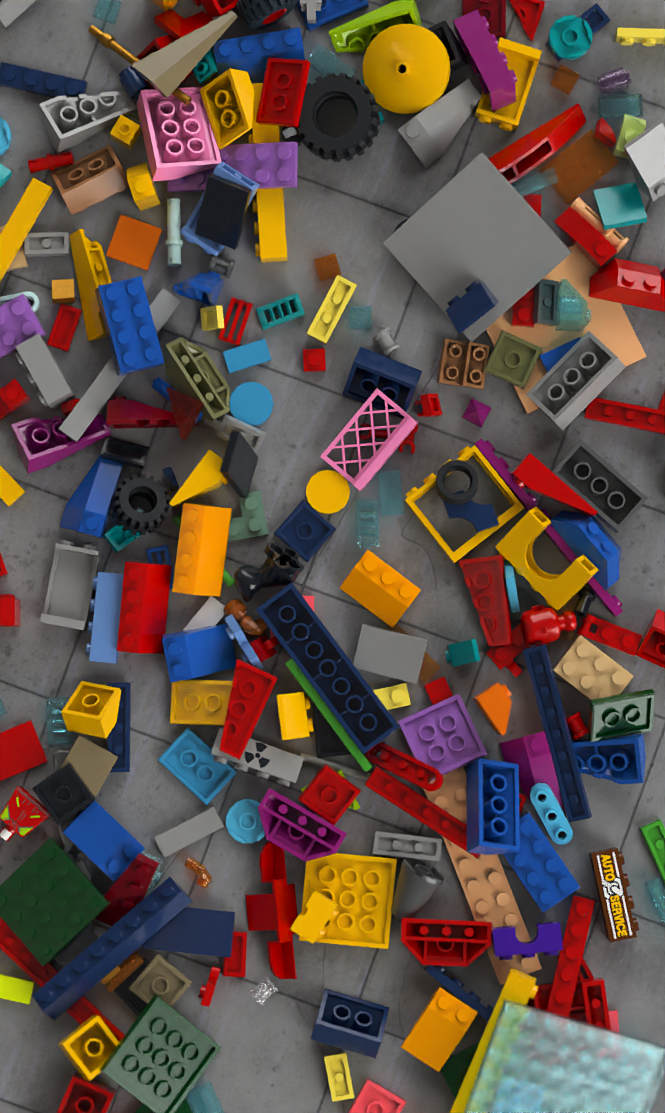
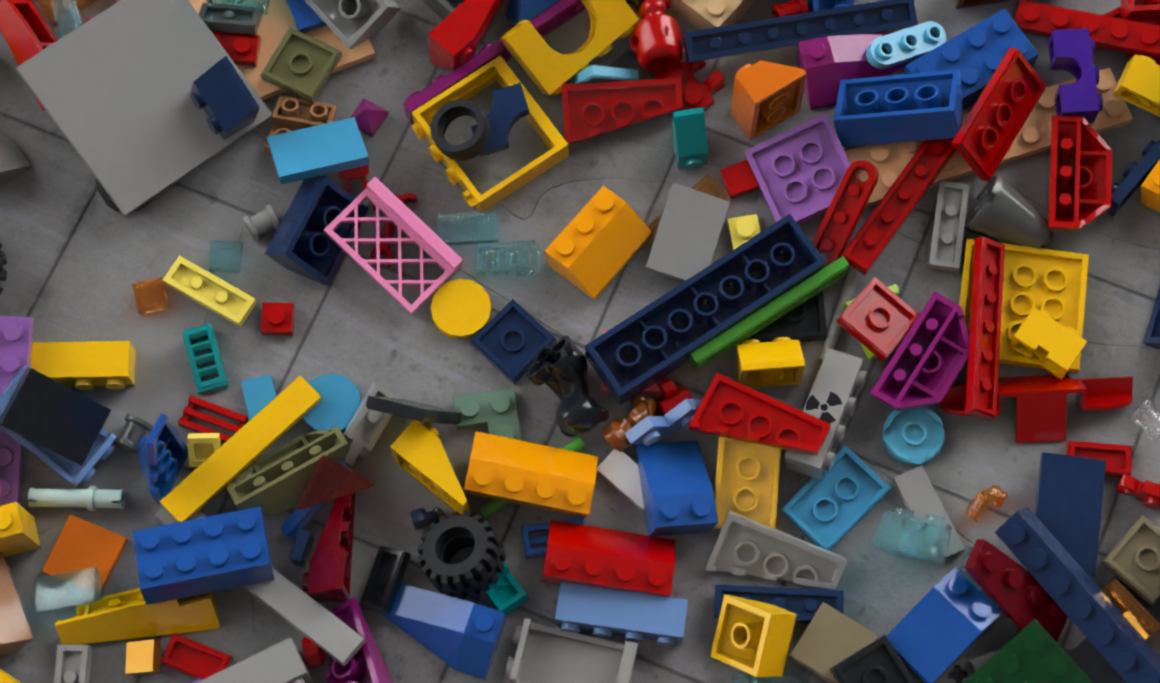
camera: 85 degrees left, 15 degrees down
none -> clear light blue slope [35,567,103,612]
none -> yellow tile [159,376,322,522]
none -> dark azure tile [267,117,370,184]
none -> dark blue tile [289,528,315,568]
none -> light grey wing [705,510,848,590]
none -> clear light blue slope [872,507,952,565]
none -> red tile [951,48,1047,181]
none -> red tile [965,236,1005,421]

